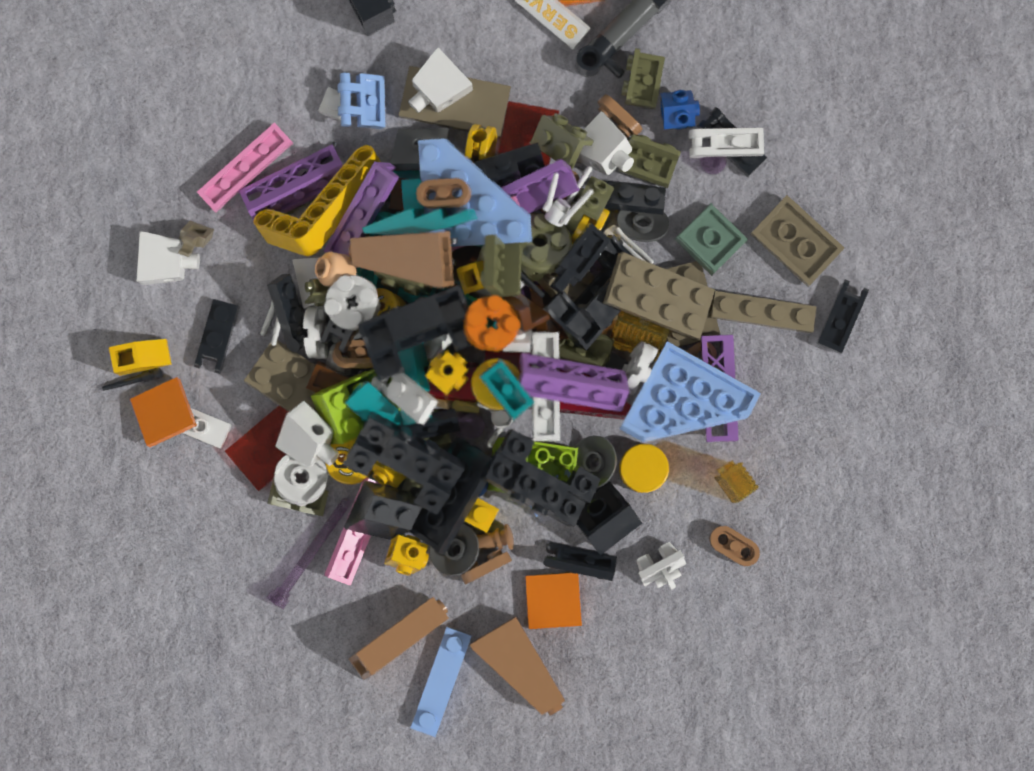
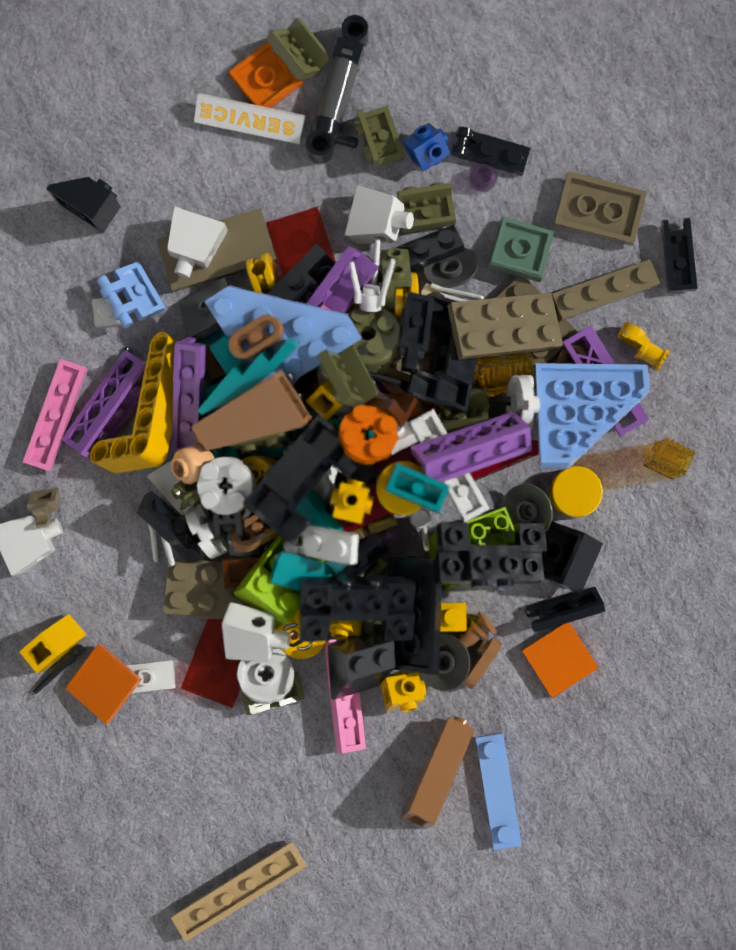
camera: 30 degrees left, 0 degrees up
black hinge [194,299,240,374] -> none
clear purple piece [266,498,351,610] -> none
medium nougat slope [470,616,565,716] -> none
olive bracket [530,114,594,169] -> none
medium nougat plate [597,94,643,138] -> none
white hips [636,542,686,590] -> none
white plate [689,128,764,158] -> none
medium nougat plate [709,526,760,566] -> none
none -> tan plate [171,841,307,942]
none -> yellow connector [617,322,670,372]

